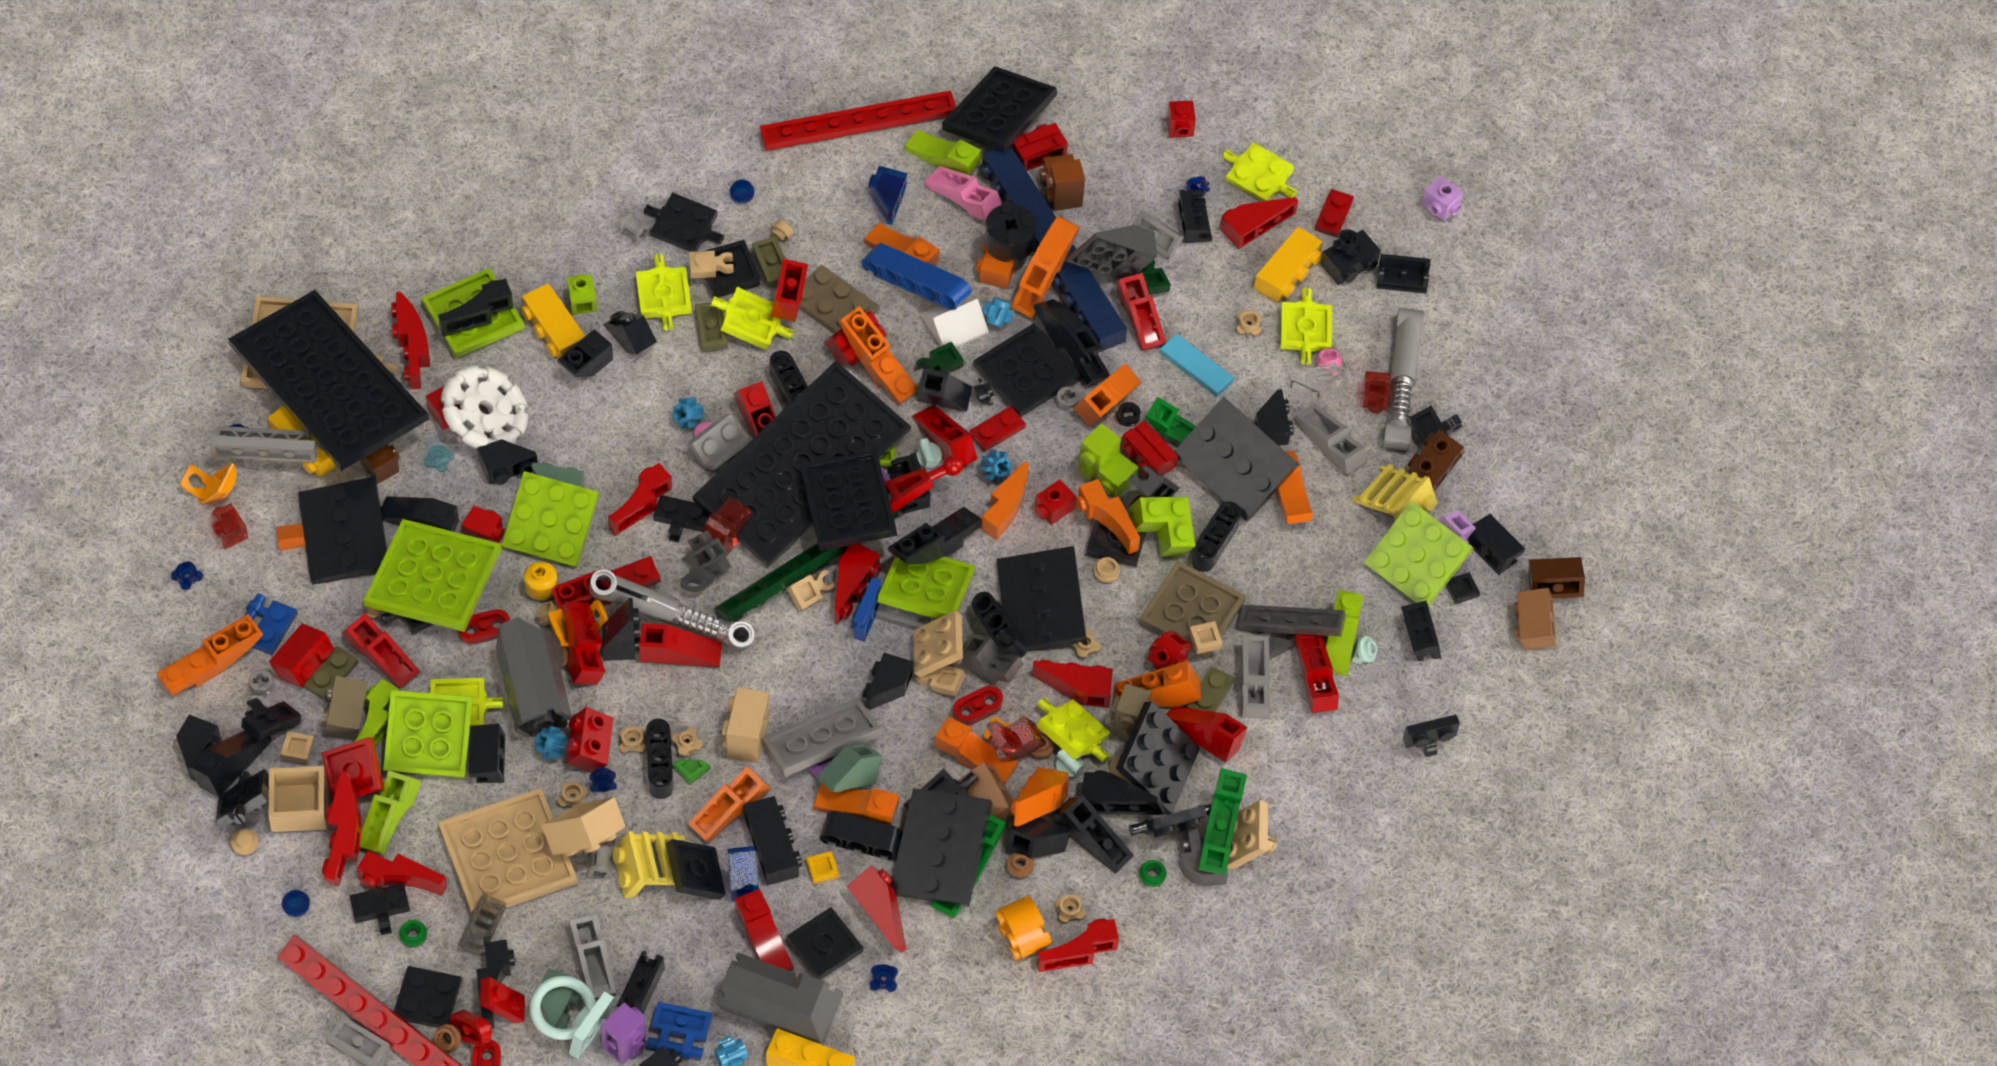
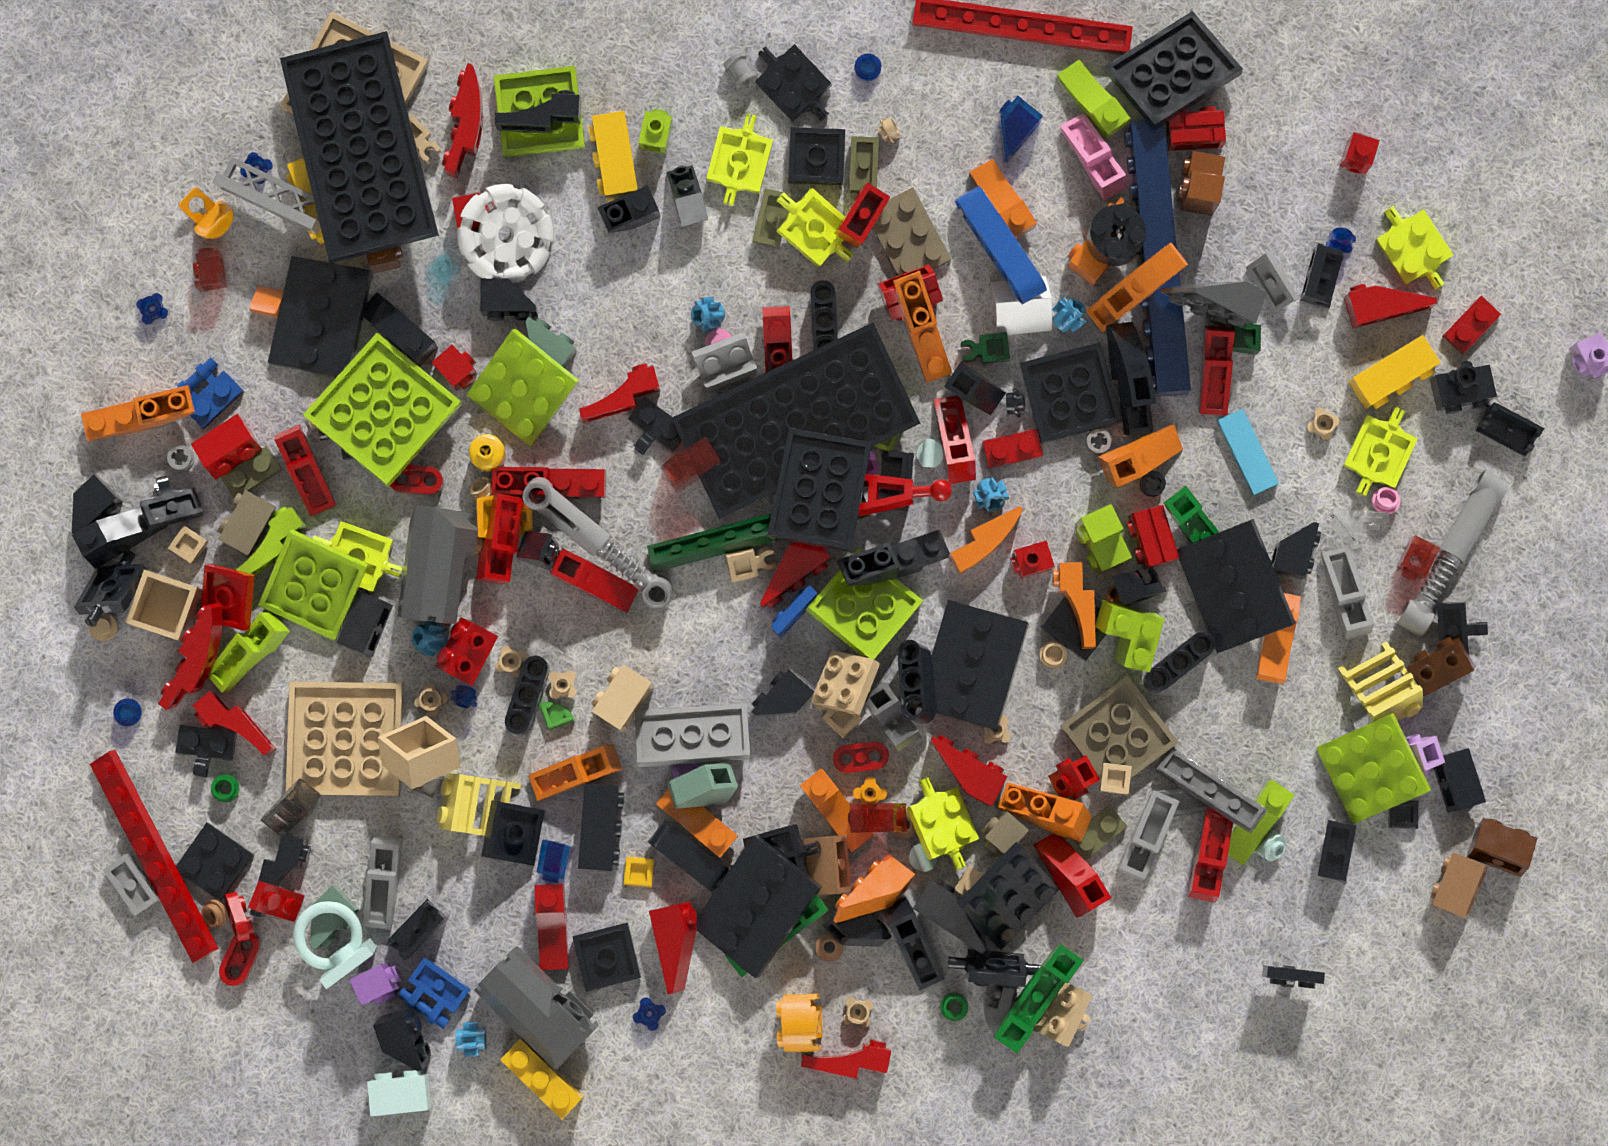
camera: 25 degrees right, 25 degrees up
dark grey piece [680,530,731,592] -> none
tan plate [689,251,734,279] -> none

